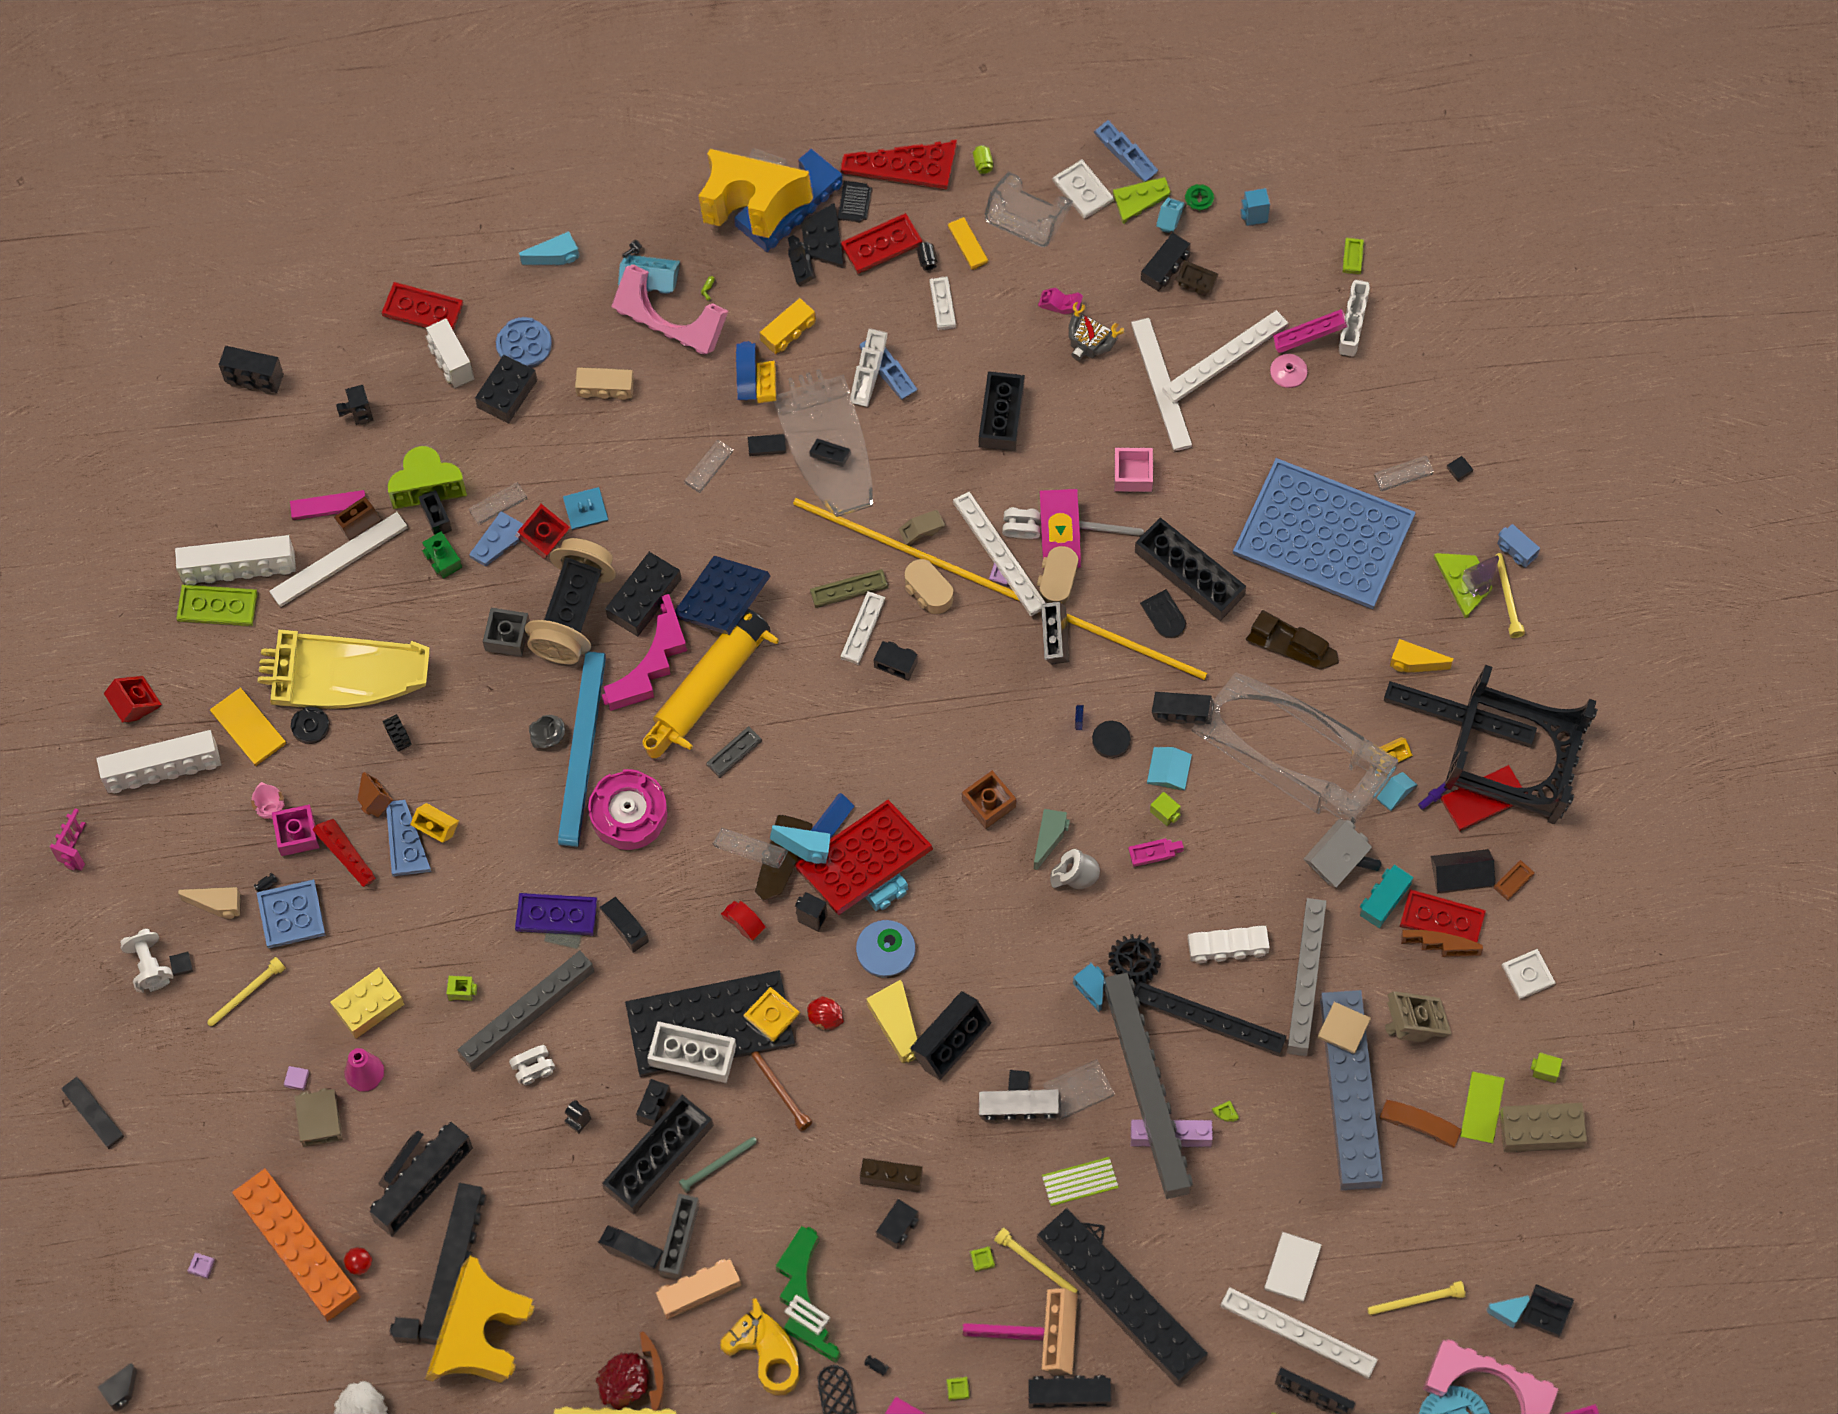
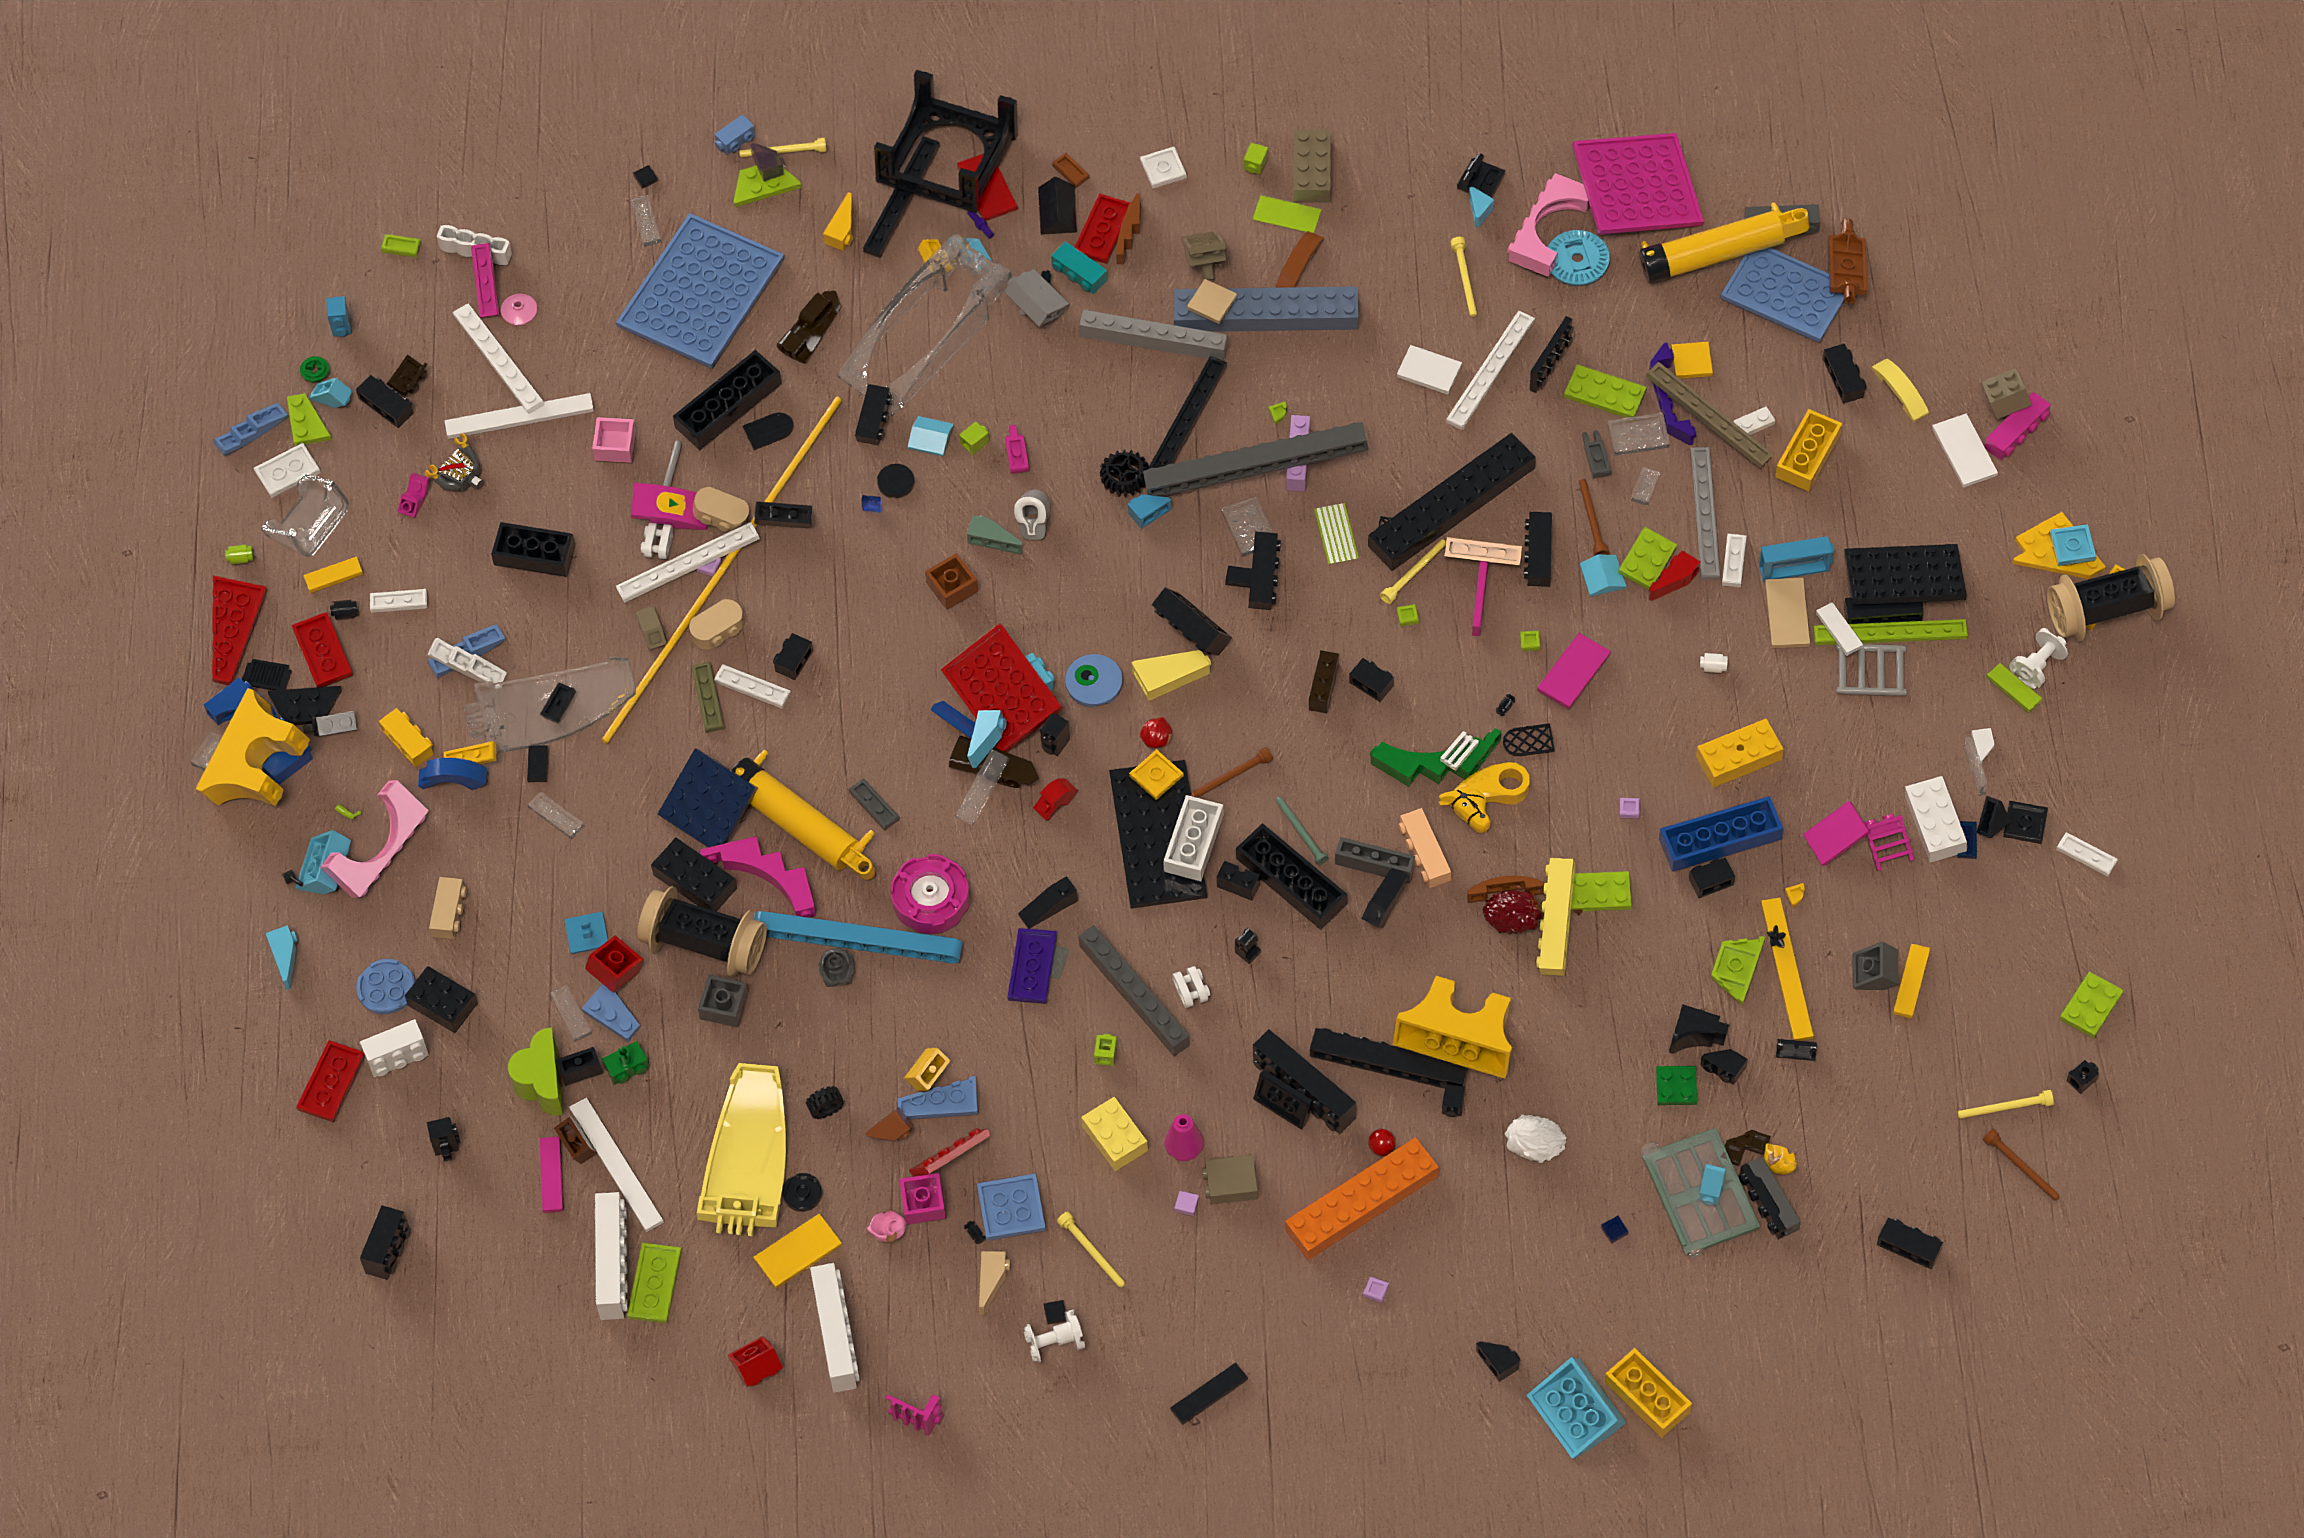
camera: 85 degrees left, 5 degrees down
white brick [1187,926,1269,964] -> none

